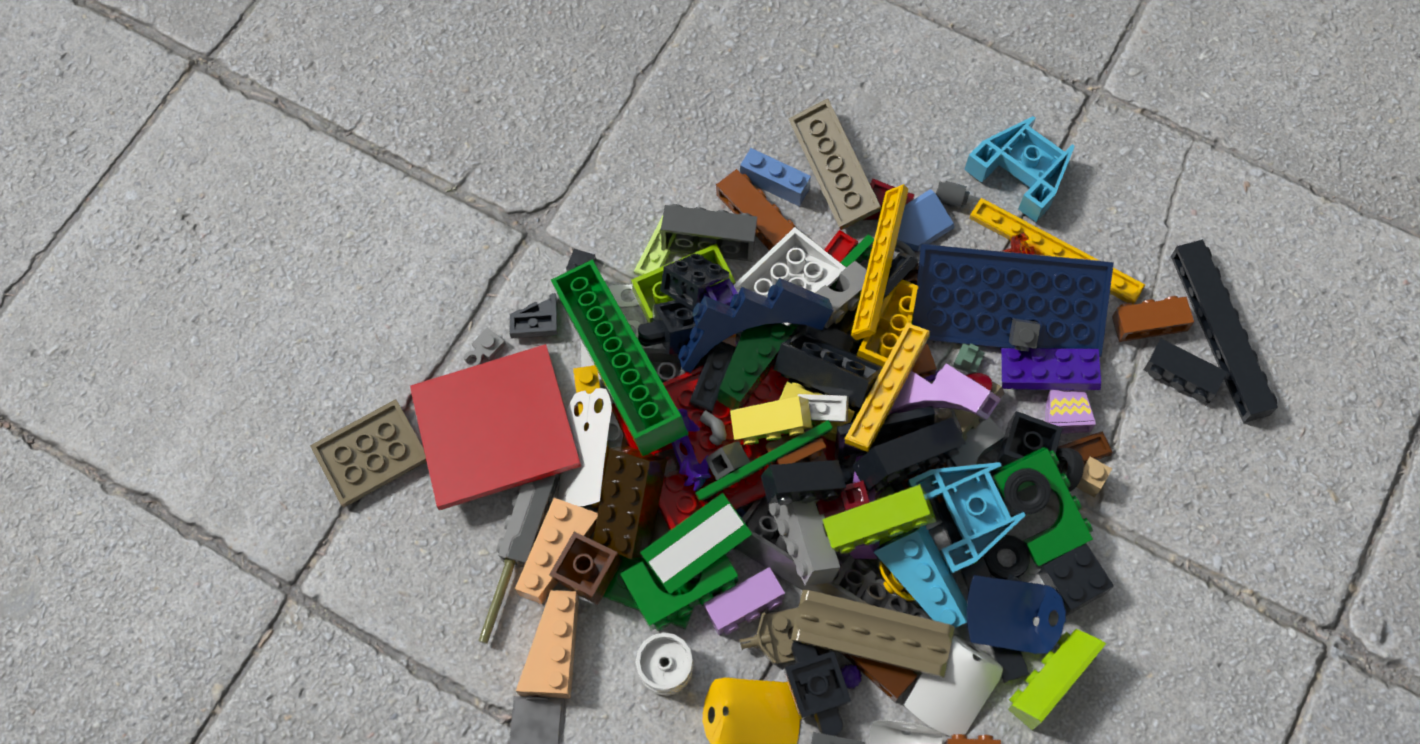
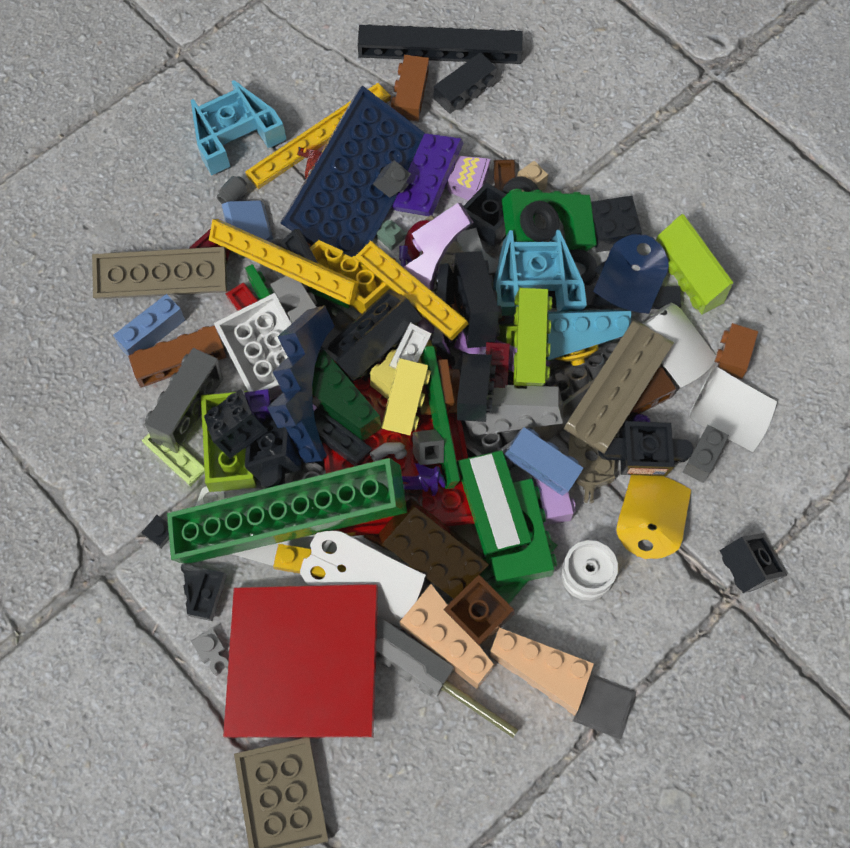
camera: 75 degrees left, 0 degrees up
none -> medium blue brick [504,427,583,496]

